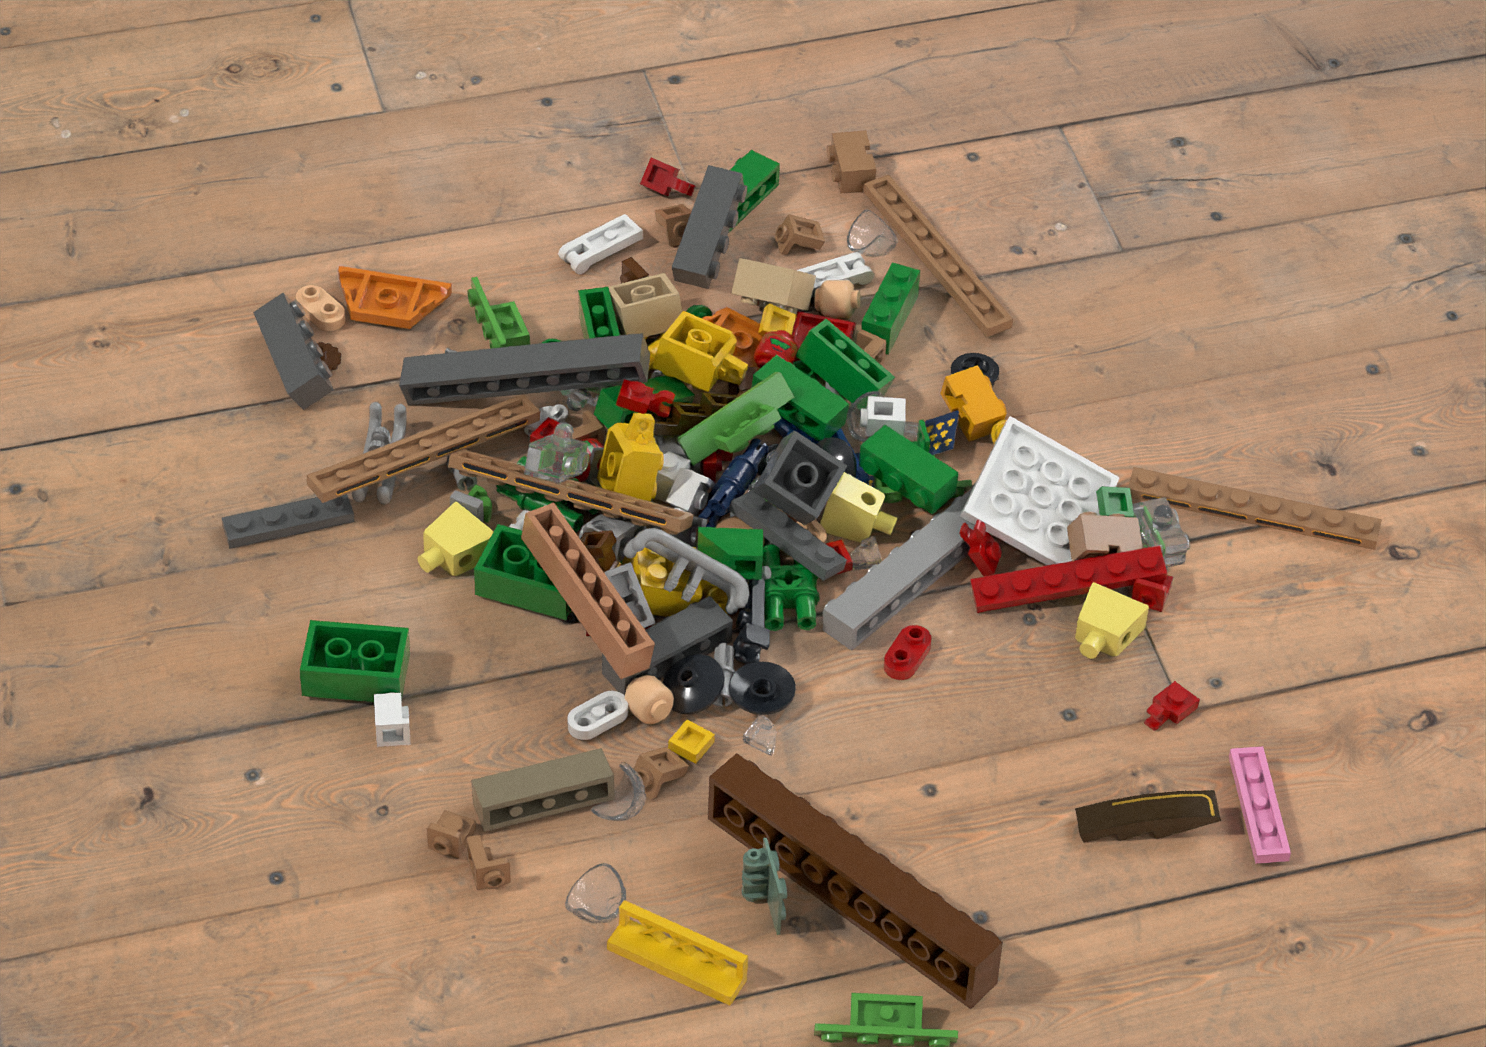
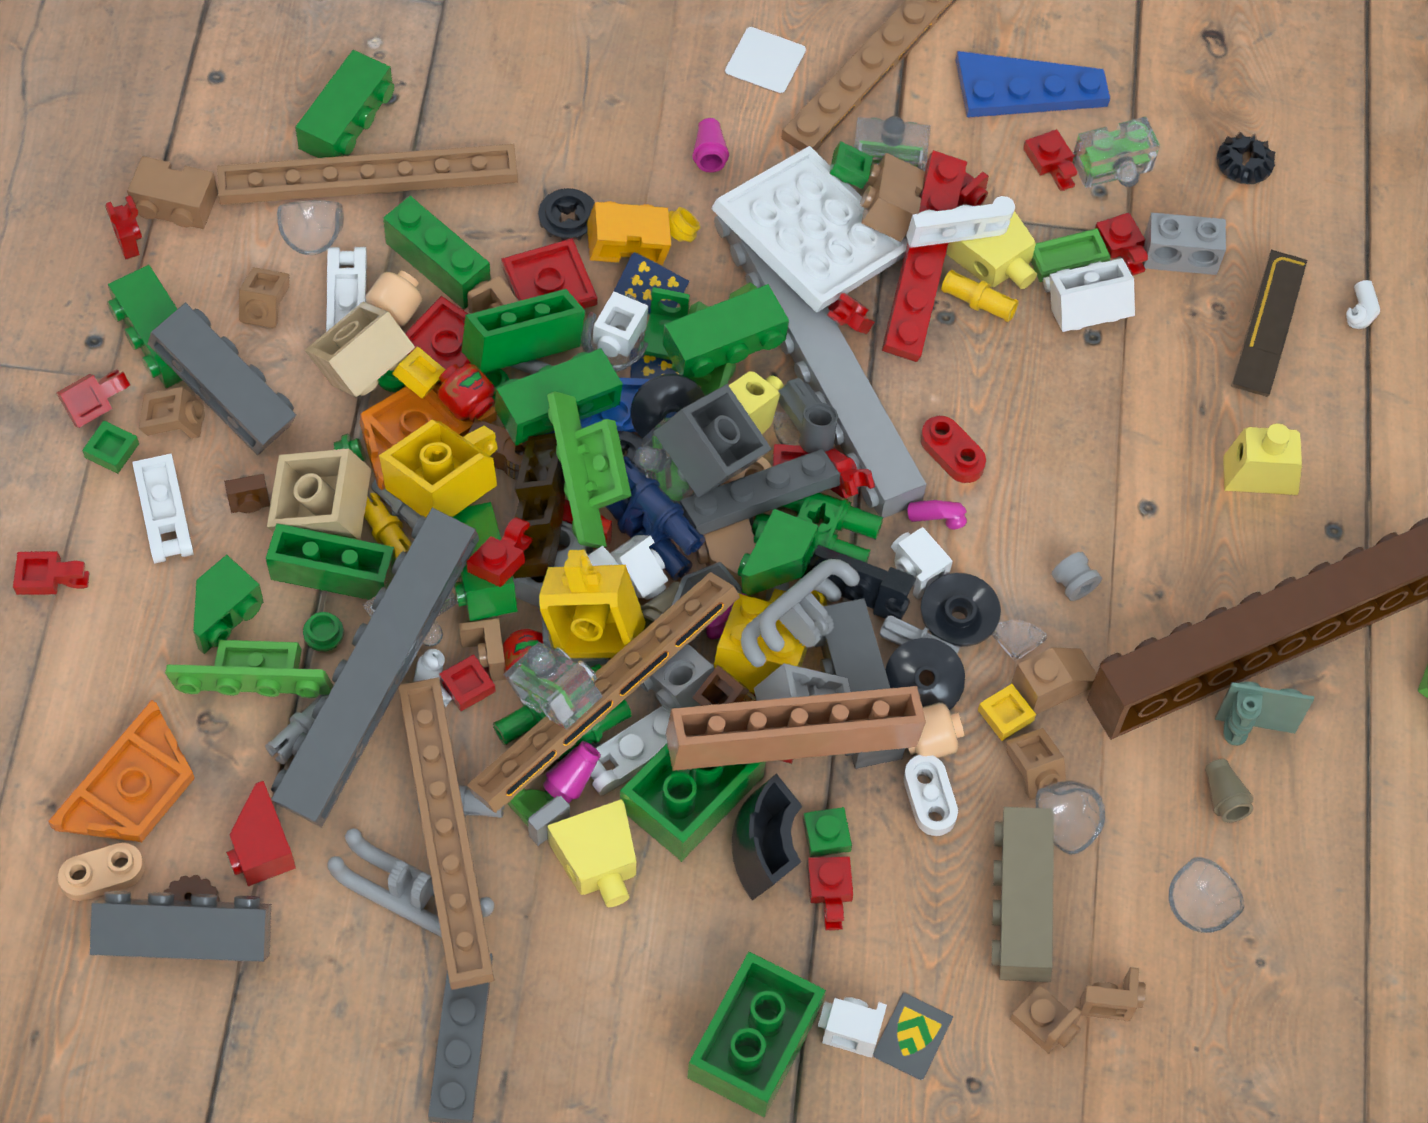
camera: 70 degrees left, 15 degrees up
yellow fence [607,900,748,1006] -> none
bright pink plate [1229,747,1291,864] -> none
none -> red plate [13,551,90,595]
none -> green plate [82,420,139,474]
none -> red plate [105,196,142,260]
none -> green slope [193,554,264,654]
none -> red slope [226,780,296,887]
none -> green brick [295,50,395,158]
none -> red plate [501,238,598,309]
none -> dark pink cone [543,741,601,804]
none -> dark pink cone [692,118,729,173]
none -> white sticker [725,27,806,93]
none -> black brick [732,773,803,901]
none -> dark grey piece [778,378,838,453]
none -> green plate [803,807,852,857]
none -> red plate [807,856,853,931]
none -> red plate [825,448,875,498]
none -> dark grey sticker [873,992,954,1080]
none -> white brick [891,527,953,600]
none -> white plate [906,196,1015,248]
none -> dark pink arm [908,500,967,530]
none -> yellow pin [941,269,1019,322]
none -> blue wing [955,51,1110,118]
none -> medium nougat slope [1011,647,1097,715]
none -> red plate [1023,129,1078,191]
none -> bright green tile [1031,228,1111,282]
none -> white brick [1043,258,1135,332]
none -> light grey wheel [1051,552,1102,601]
none -> clear piece [1073,117,1160,188]
none -> light grey brick [1143,212,1226,275]
none -> dark tan cone [1205,759,1253,823]
none -> black gear [1217,132,1275,184]
none -> light yellow torso [1223,423,1302,495]
none -> white arm [1346,280,1380,329]

